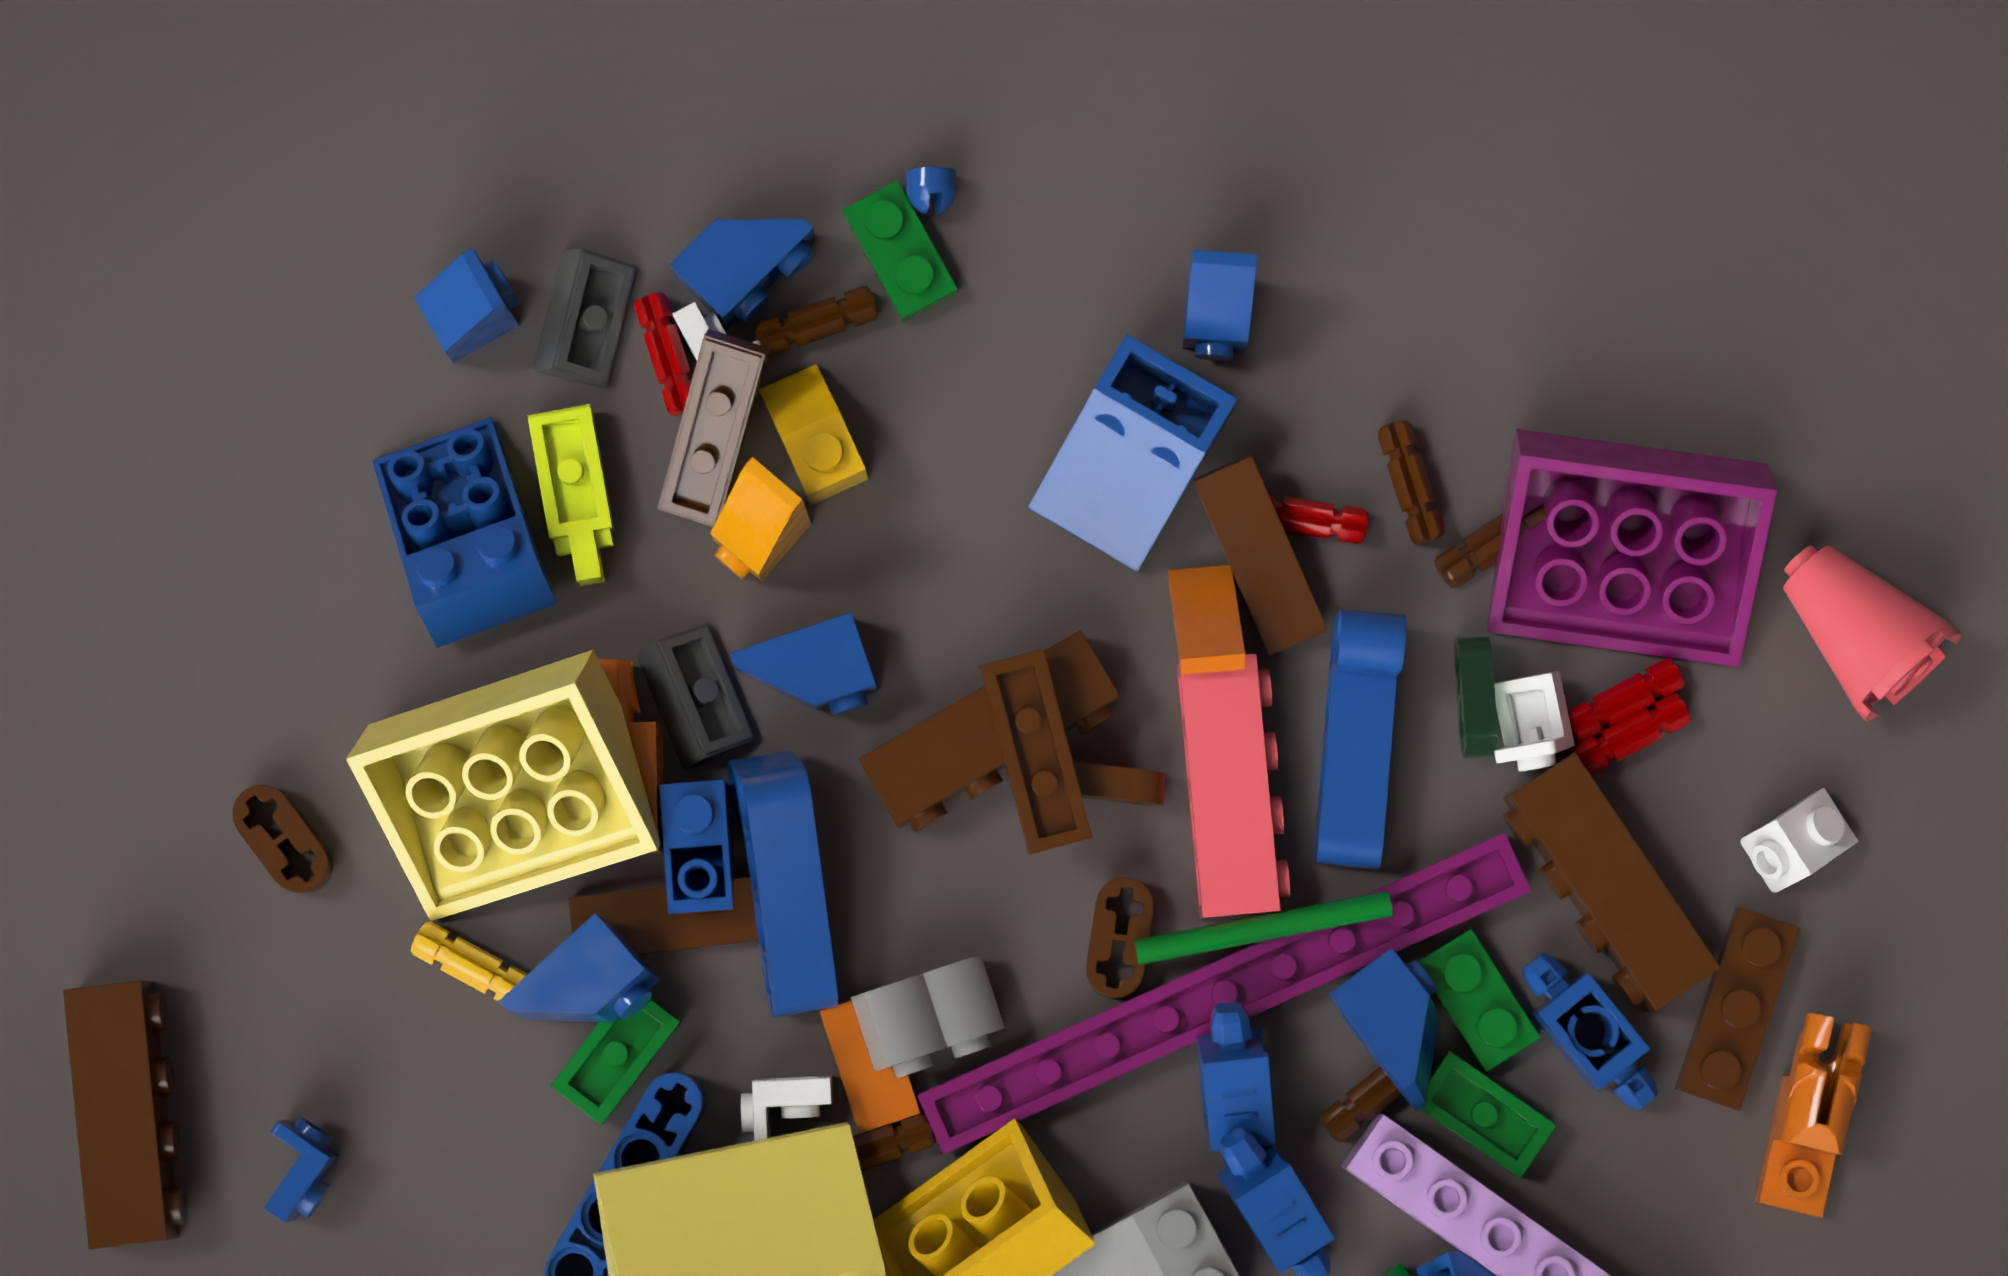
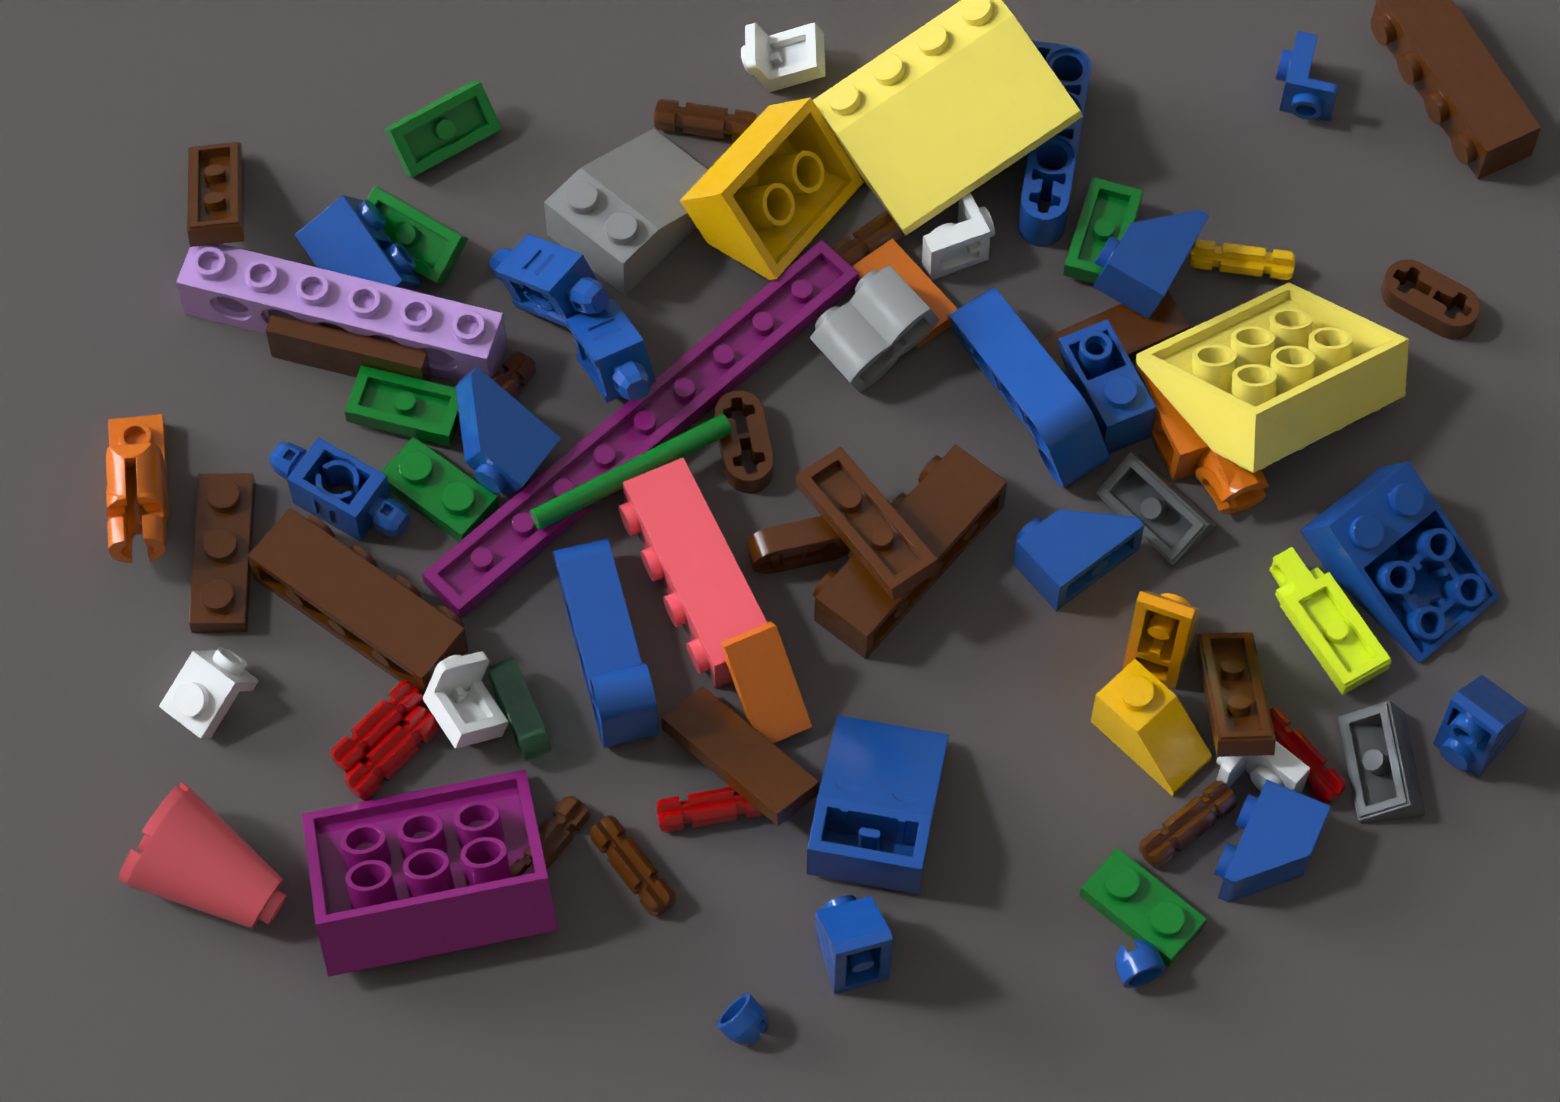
camera: 160 degrees right, 20 degrees down
none -> reddish brown tile [266,315,431,382]
none -> blue hinge [716,993,769,1046]

